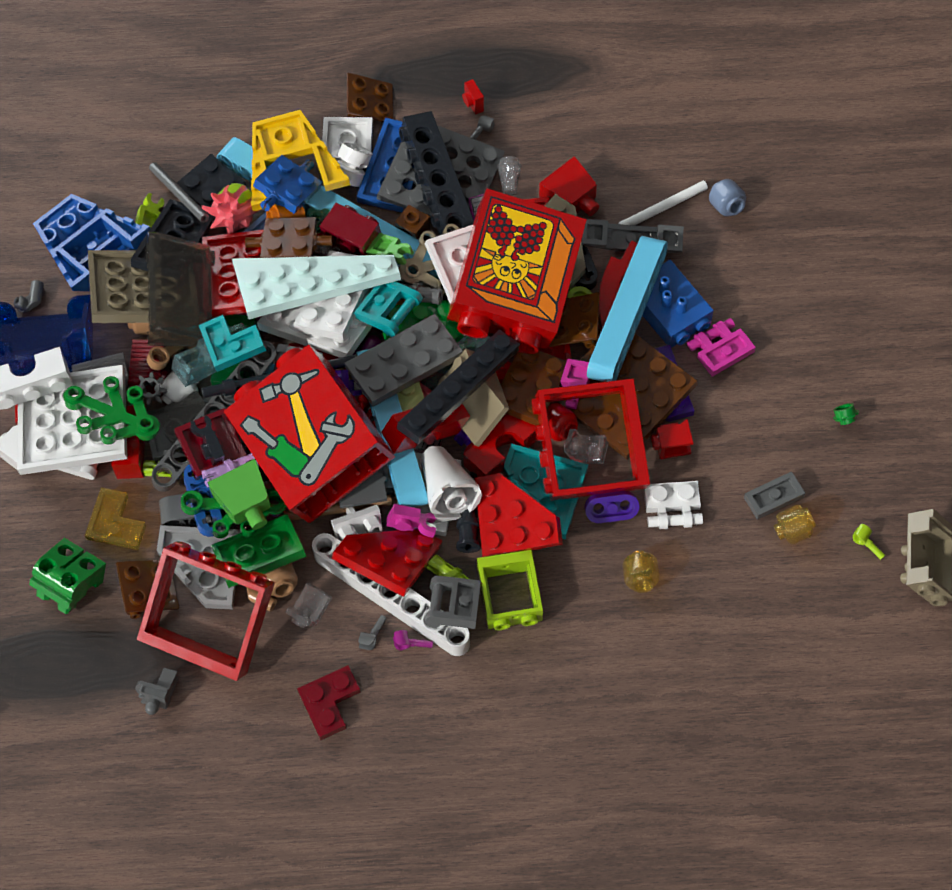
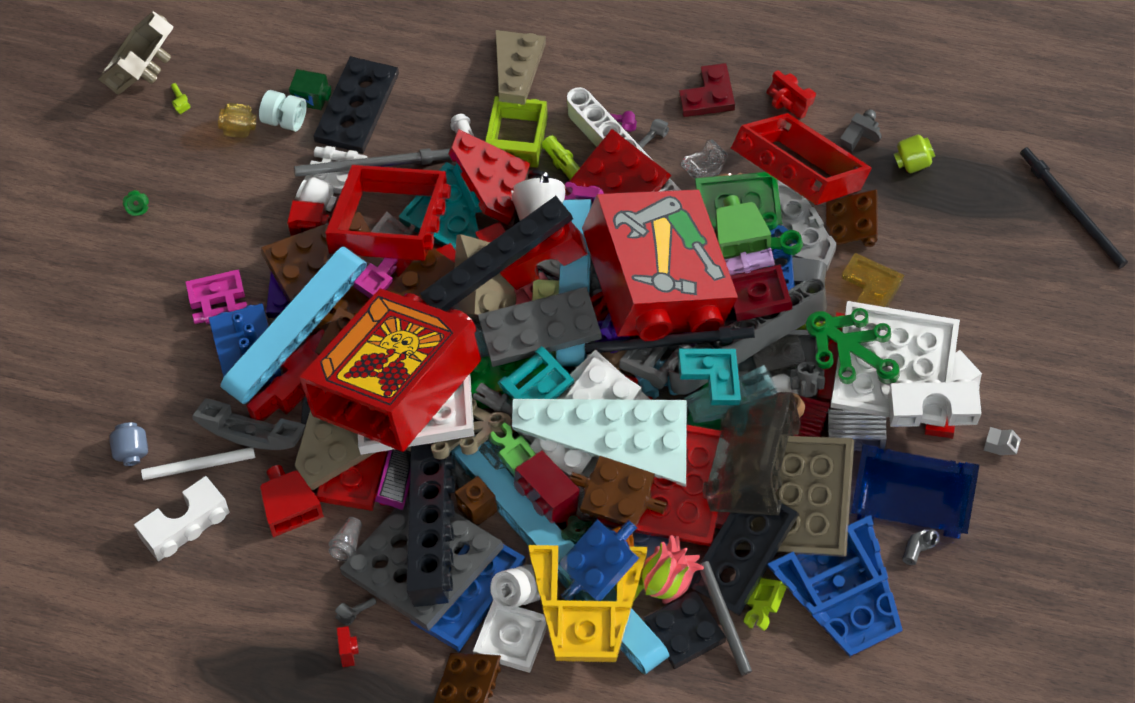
camera: 160 degrees left, 5 degrees down
green hips [29,537,106,614] -> none
black plate [190,416,225,466] -> none
dark grey plate [425,576,481,629] -> none
clear yellow head [622,551,660,593] -> none
dark grey plate [744,471,805,520] -> none
none -> white arch [134,476,230,561]
none -> light aqua wheel [259,90,306,132]
none -> dark green brick [289,69,331,110]
none -> dark grey bar [294,148,451,177]
none -> white head [295,177,337,212]
none -> black plate [313,56,399,154]
none -> white pin [450,114,474,136]
none -> dark tan wing [496,30,546,105]
none -> red hips [766,70,816,119]
none -> lime head [894,134,935,173]

